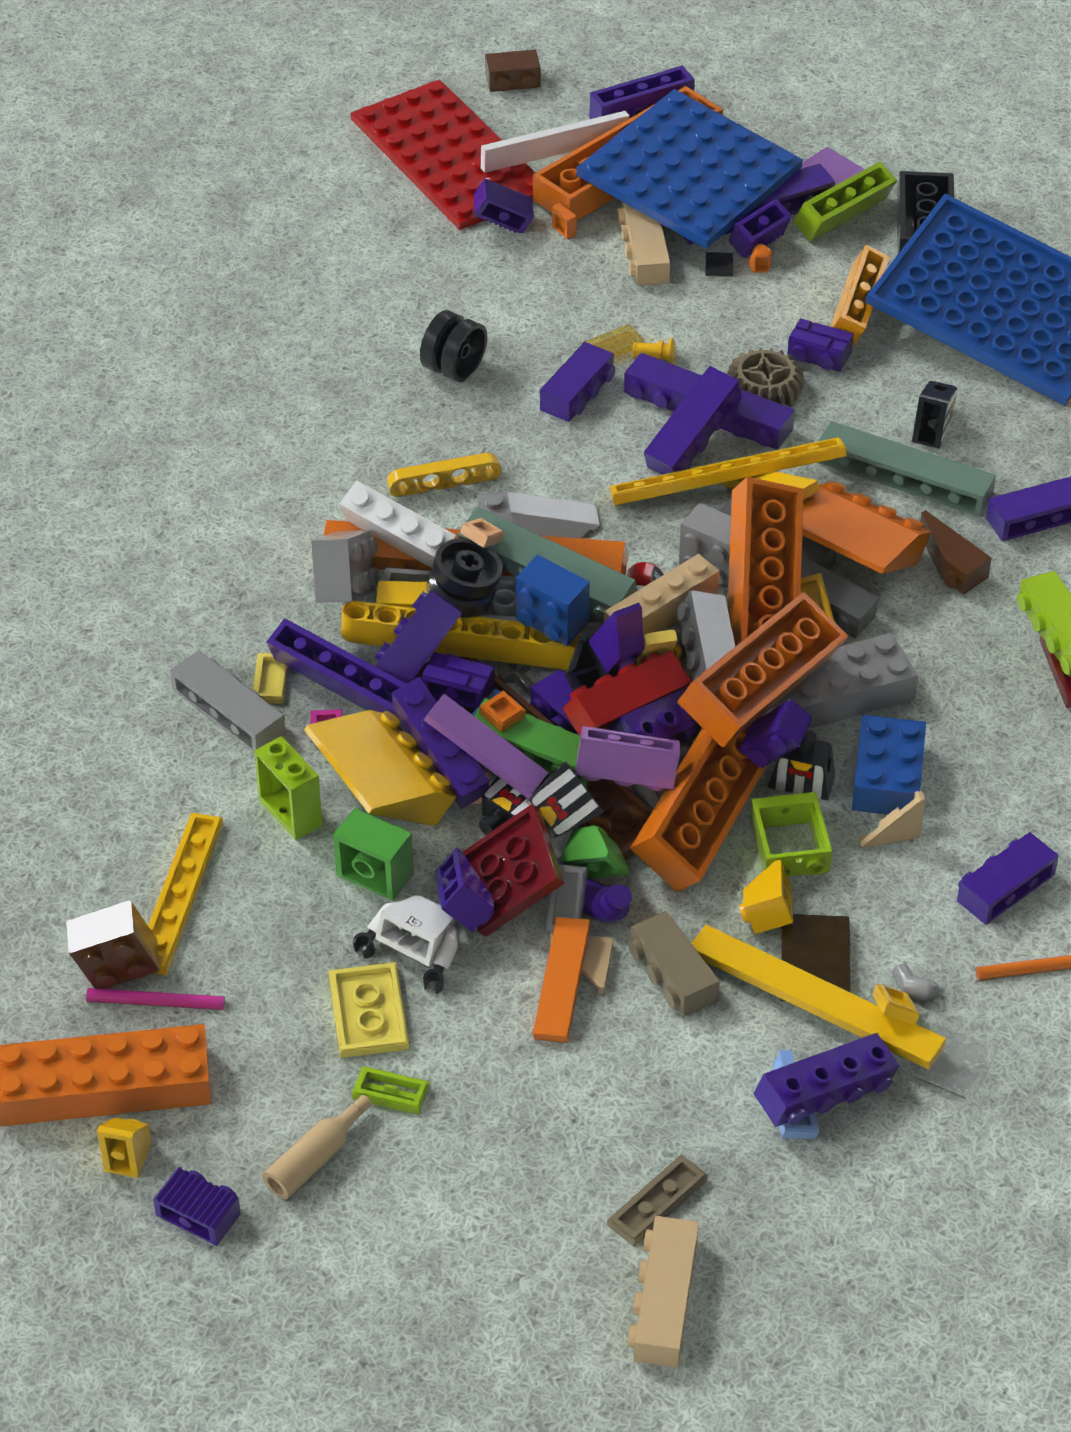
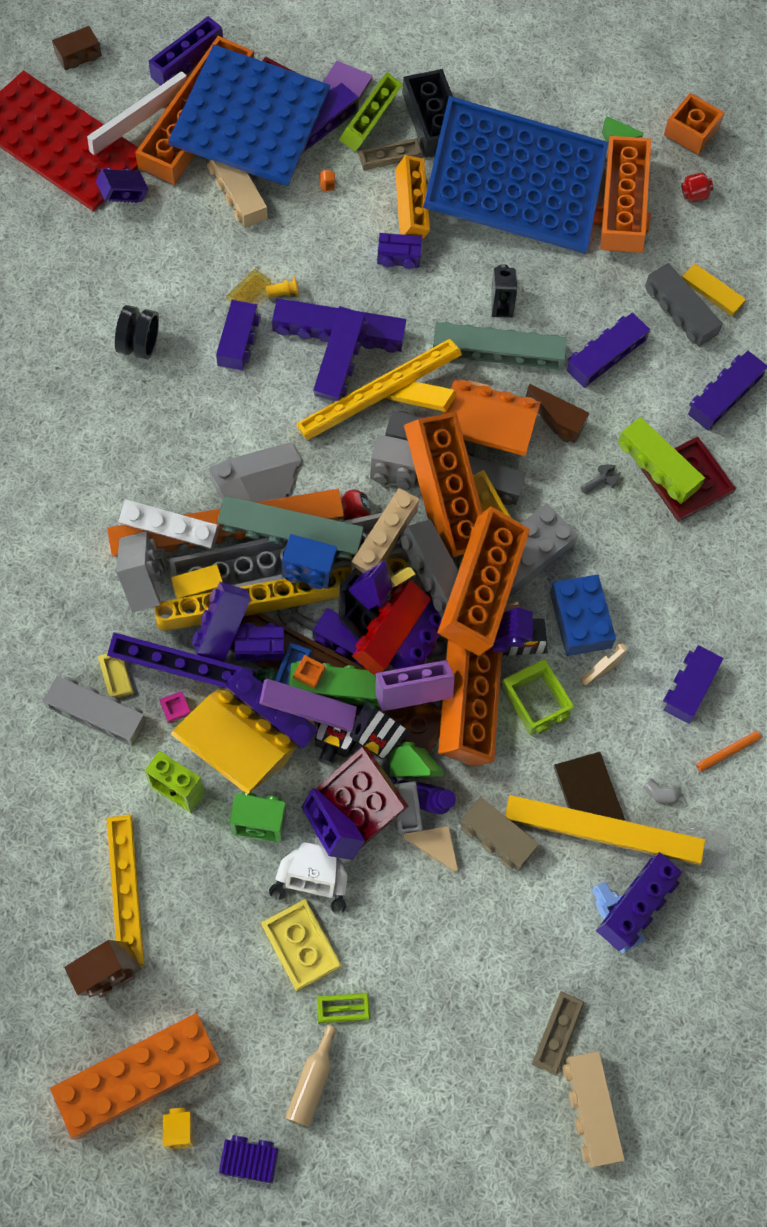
camera: 25 degrees left, 20 degrees up
dark pink bar [86,988,225,1010] -> none
yellow beam [386,453,502,497] -> none
black wheel [426,538,502,618] -> none
light nougat tile [460,518,504,548] -> none
orange tile [533,917,591,1043] -> none
orange tile [552,202,577,239] -> none
black tile [705,252,733,277] -> none
dark tan gear [727,347,804,407] -> none
dark purple brick [728,199,791,258] -> none
yellow slope [739,859,793,934] -> none
yellow tile [872,984,920,1025] -> none
none -> dark tan tile [358,138,423,170]
none -> dark grey bar [581,464,621,494]

